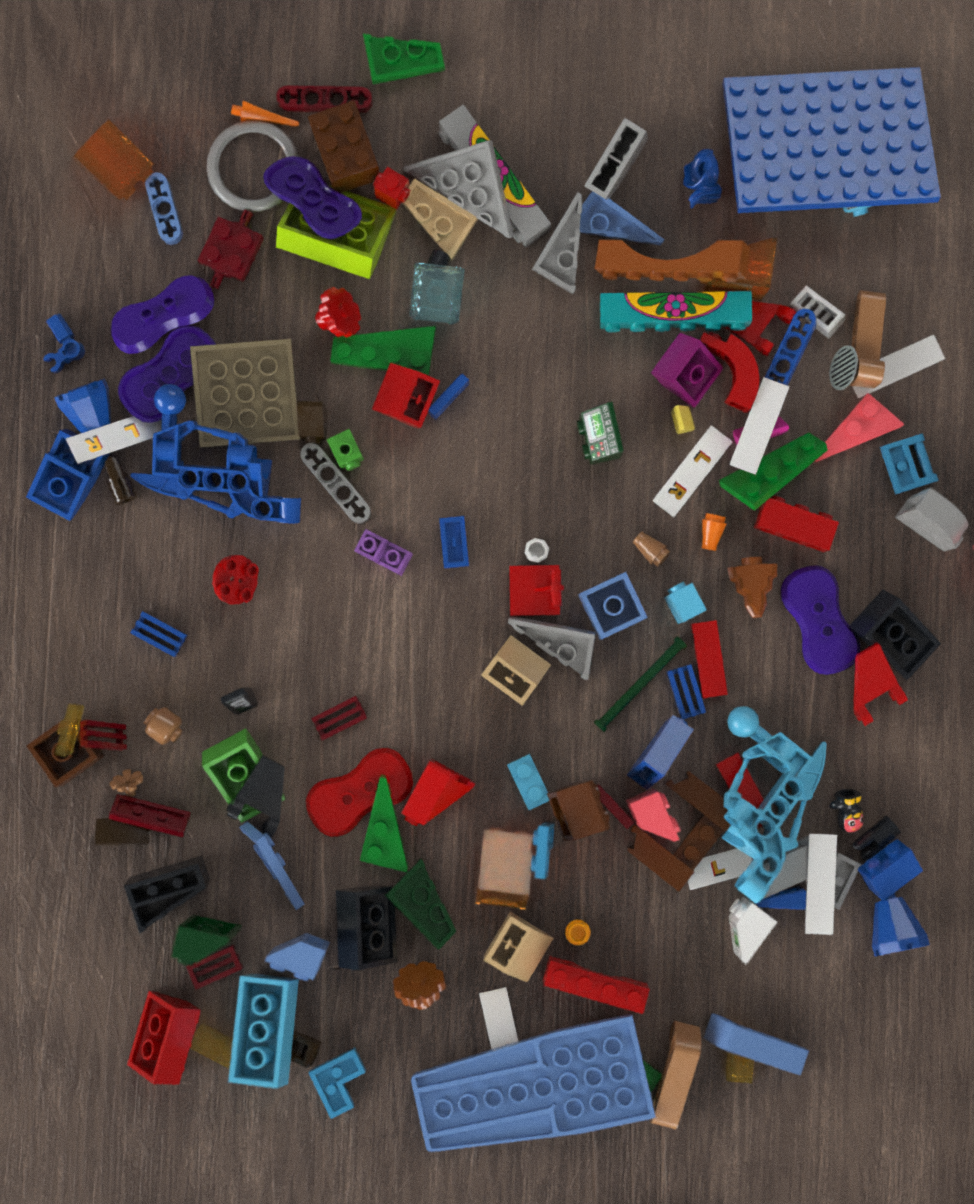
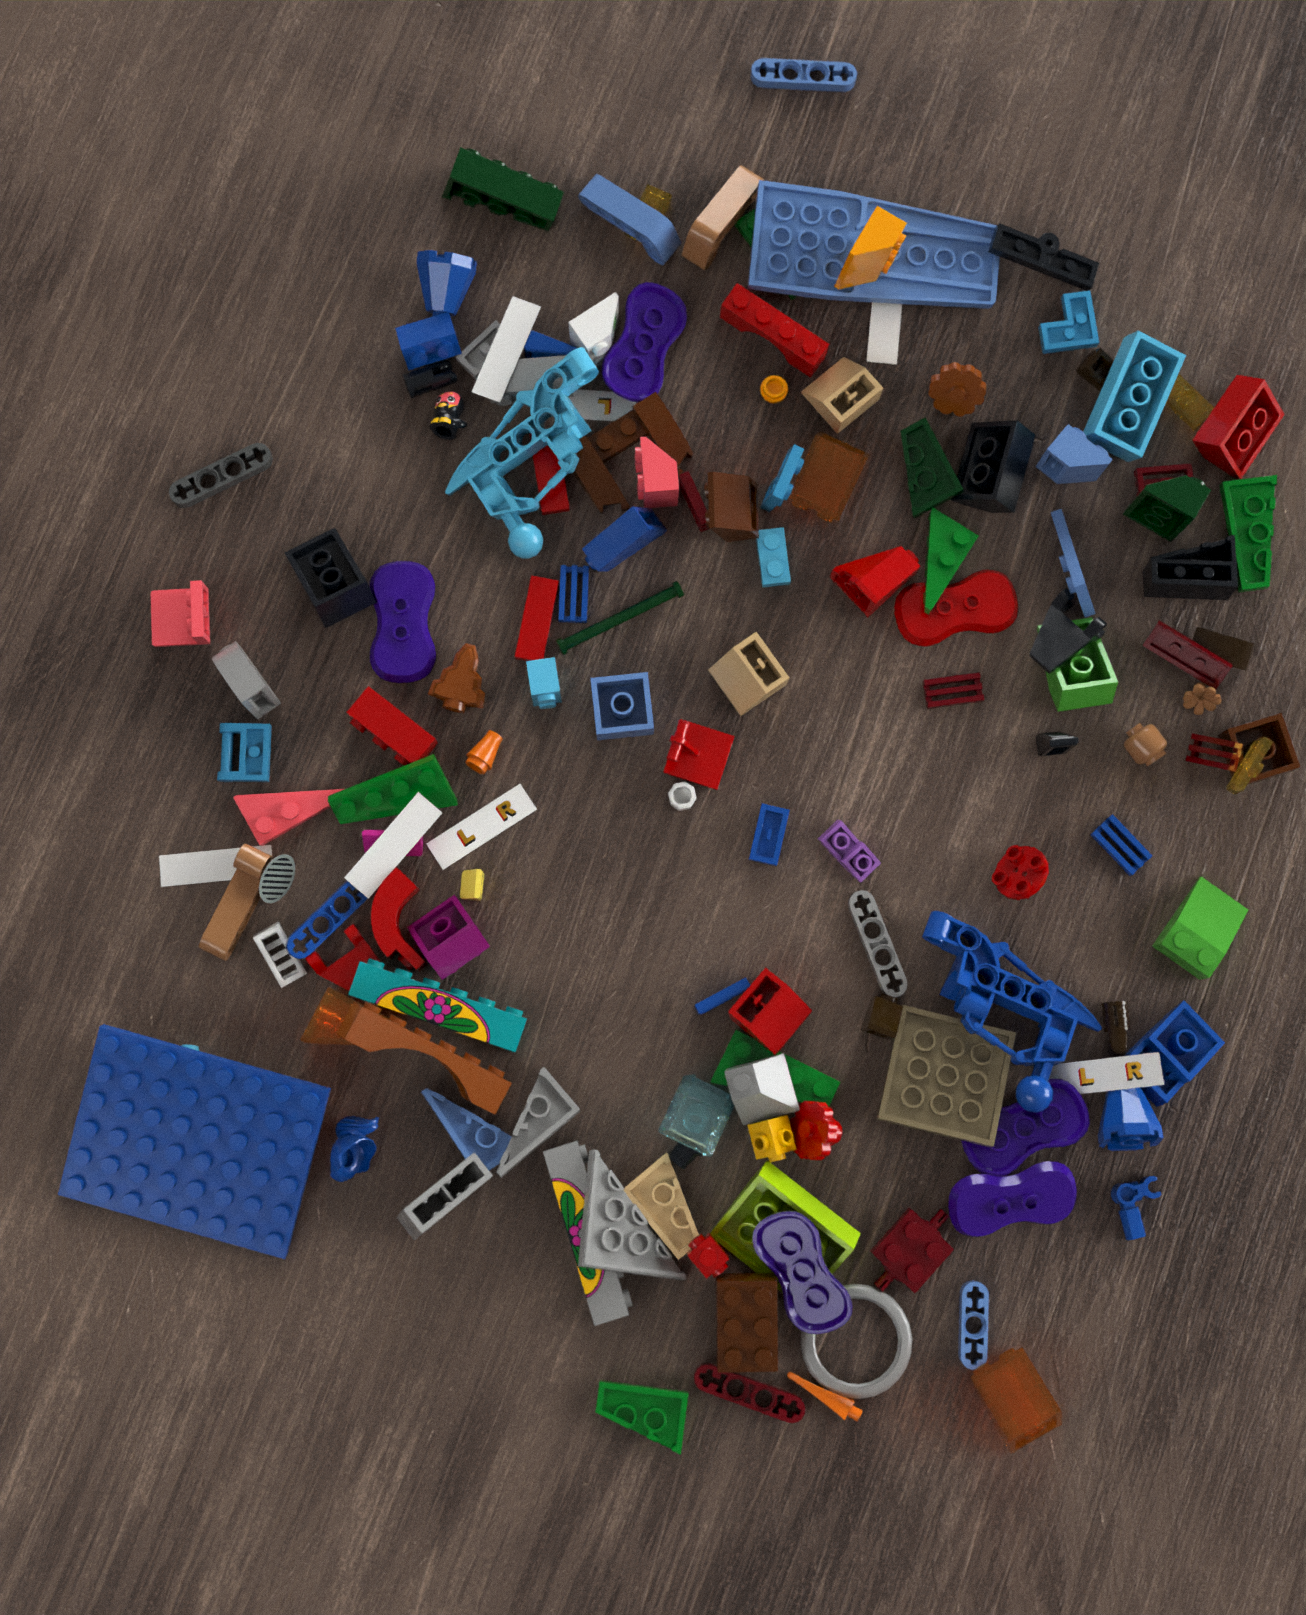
camera: 165 degrees left, 5 degrees down
bright green brick [326,429,364,471] -> none
light grey wing [508,616,596,680] -> none
dark green slope [576,401,624,465] -> none
medium nougat cone [633,532,671,567] -> none
red flag [853,643,908,726] -> none
none -> dark green wedge [442,147,564,231]
none -> dark purple plate [602,282,687,402]
none -> light grey slope [724,1053,800,1125]
none -> yellow brick [747,1115,796,1163]
none -> light orange slope [834,206,907,289]
none -> black hinge [988,223,1099,291]
none -> bright green slope [1152,876,1248,980]
none -> green wing [1219,475,1277,592]

